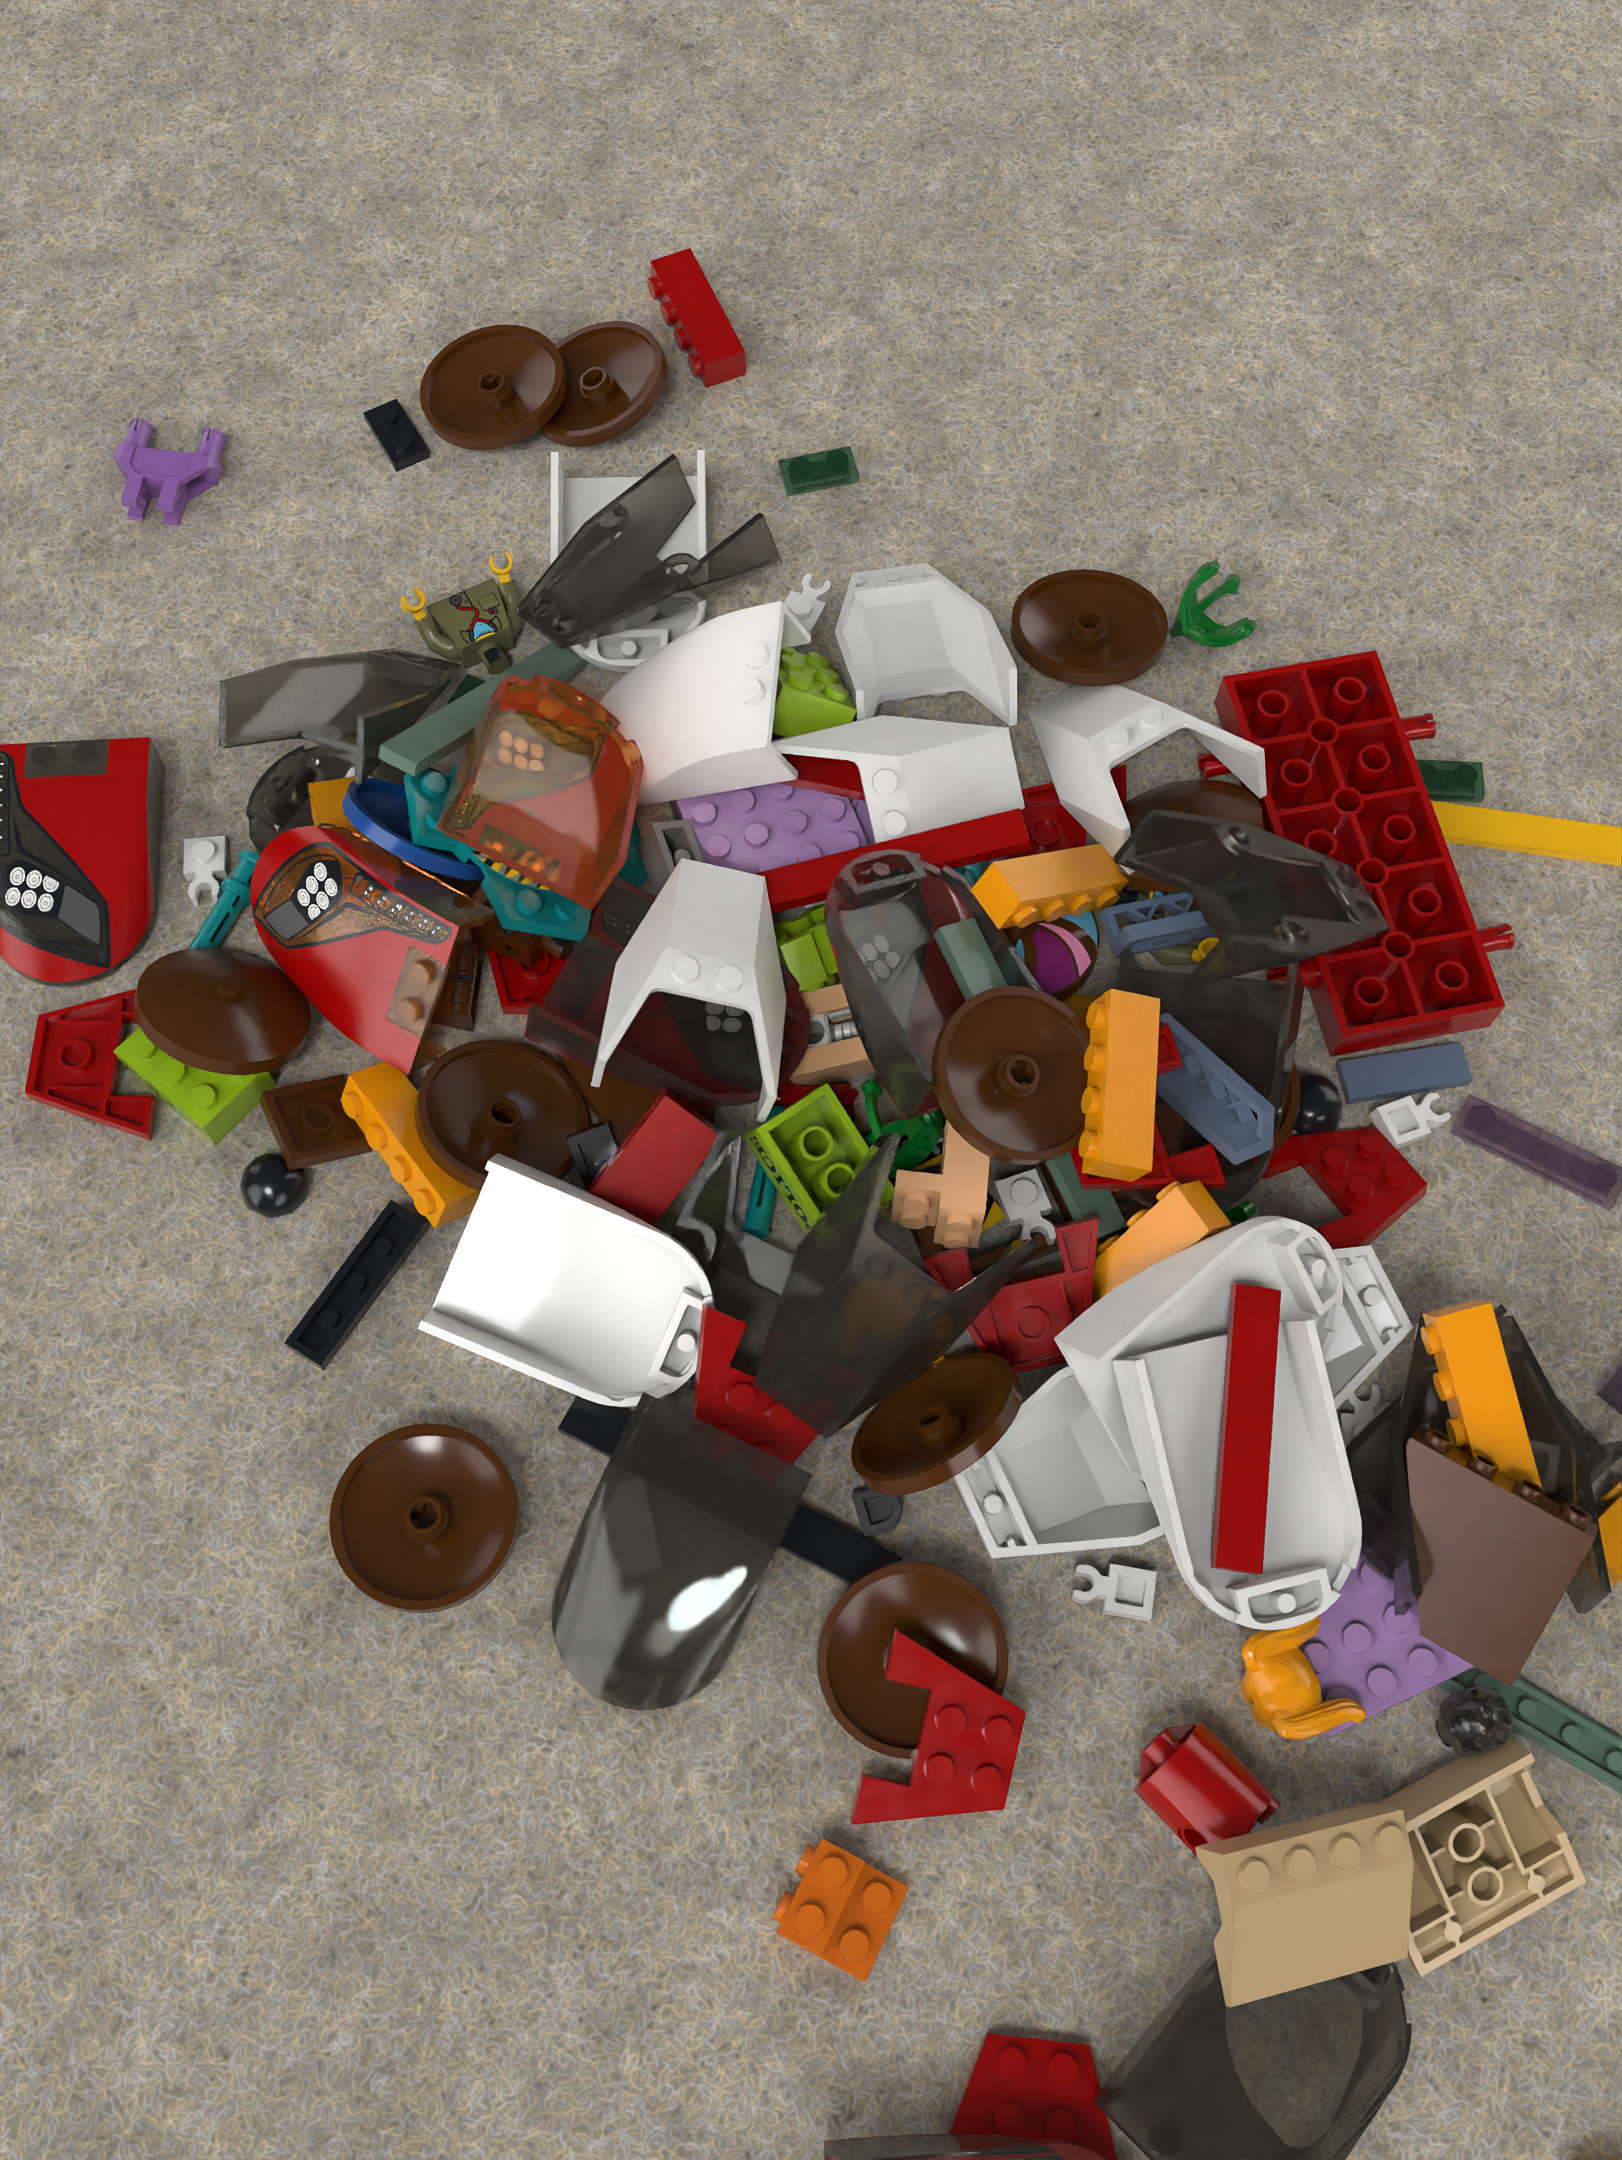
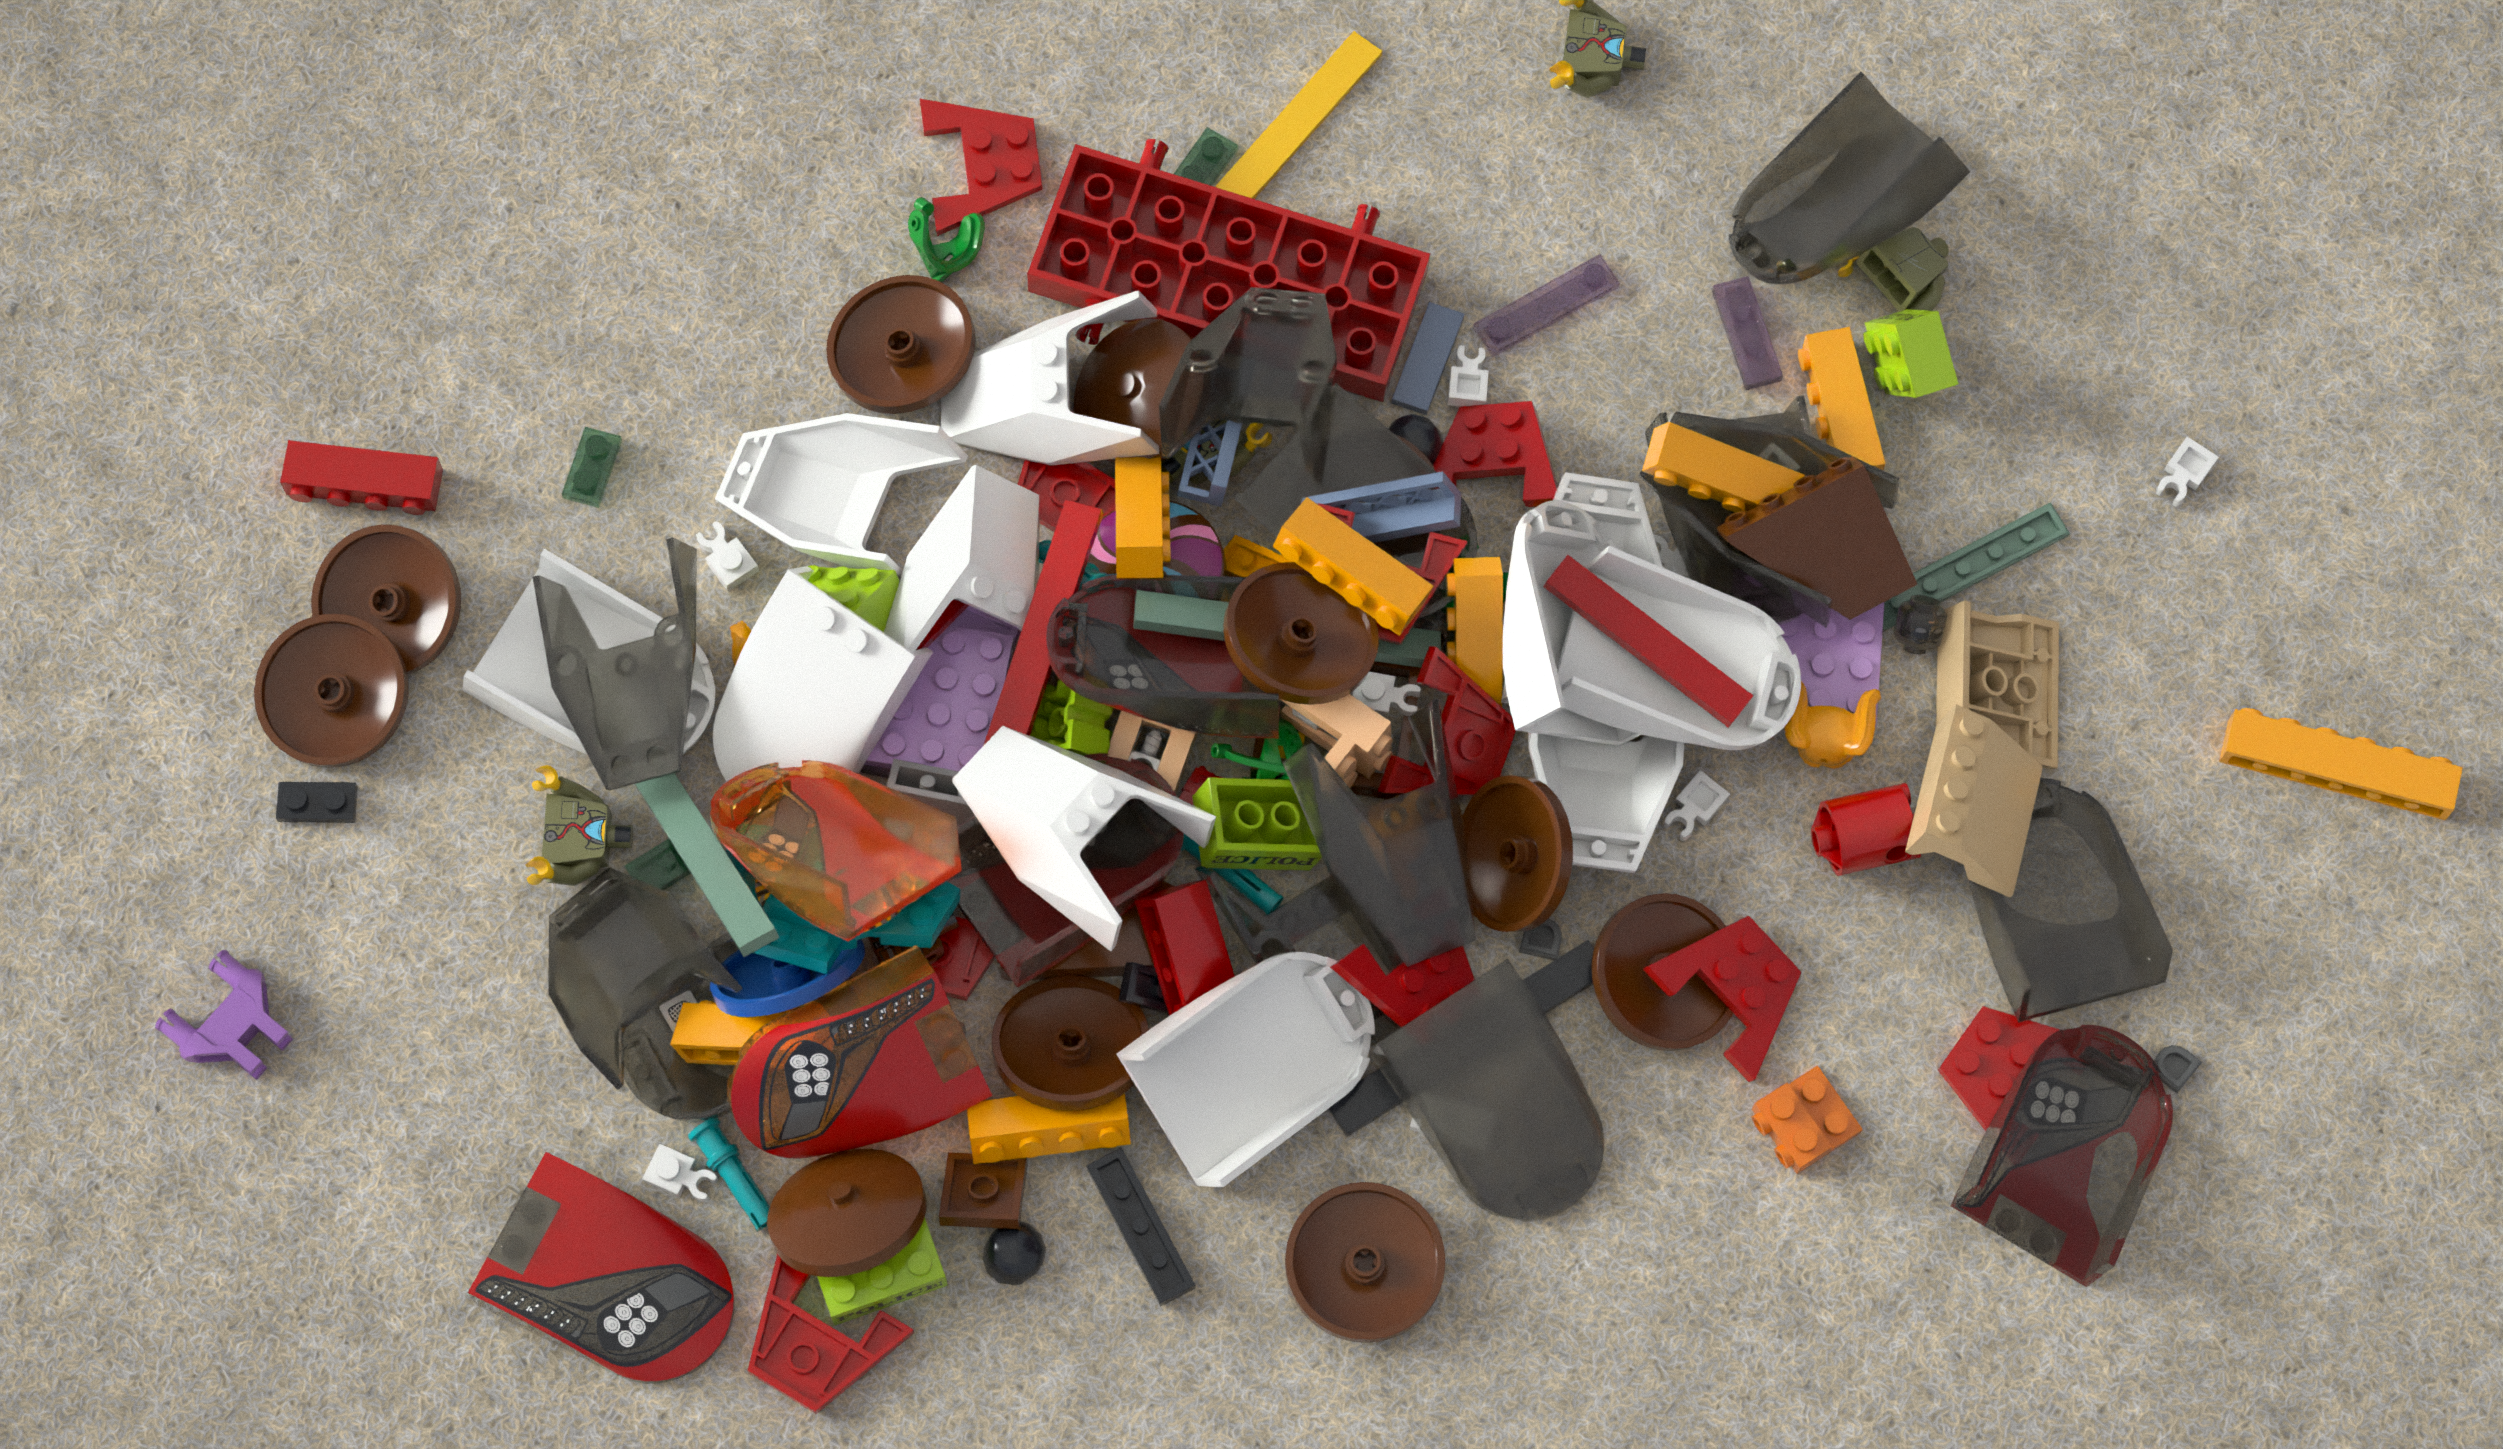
camera: 60 degrees left, 5 degrees up
none -> red wing [919,98,1043,236]

